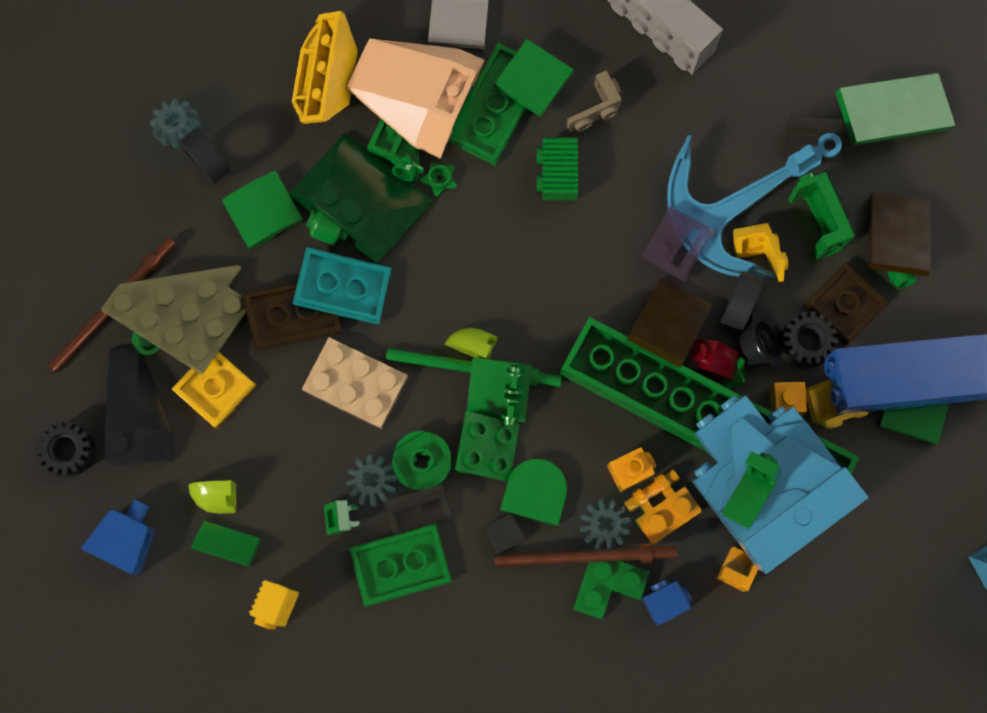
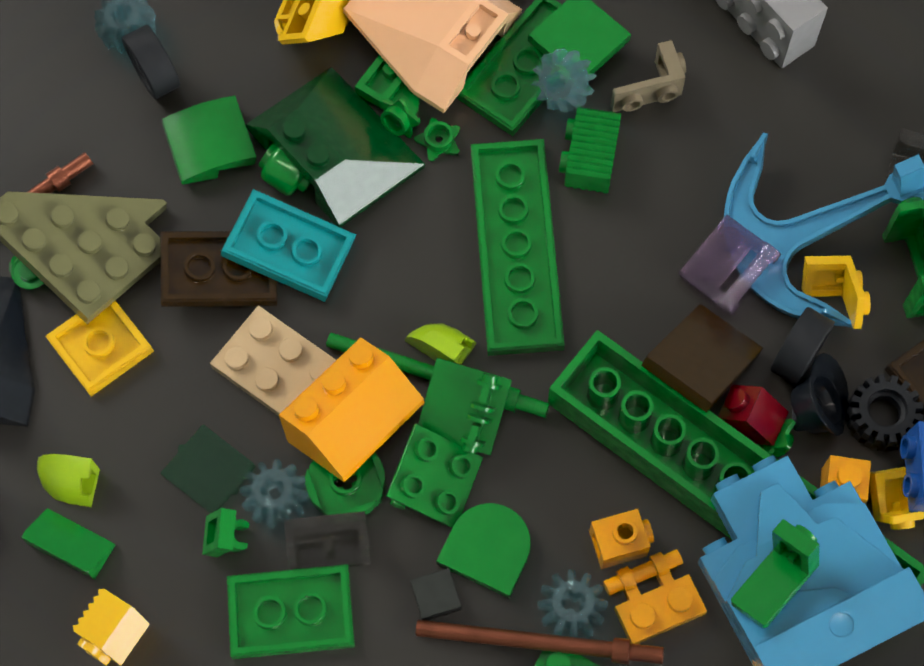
camera: 10 degrees right, 10 degrees down
none -> clear green piece [161,424,256,513]
none -> light orange slope [279,337,425,482]
none -> green tile [471,139,565,356]
none -> clear light blue gear [531,48,597,112]

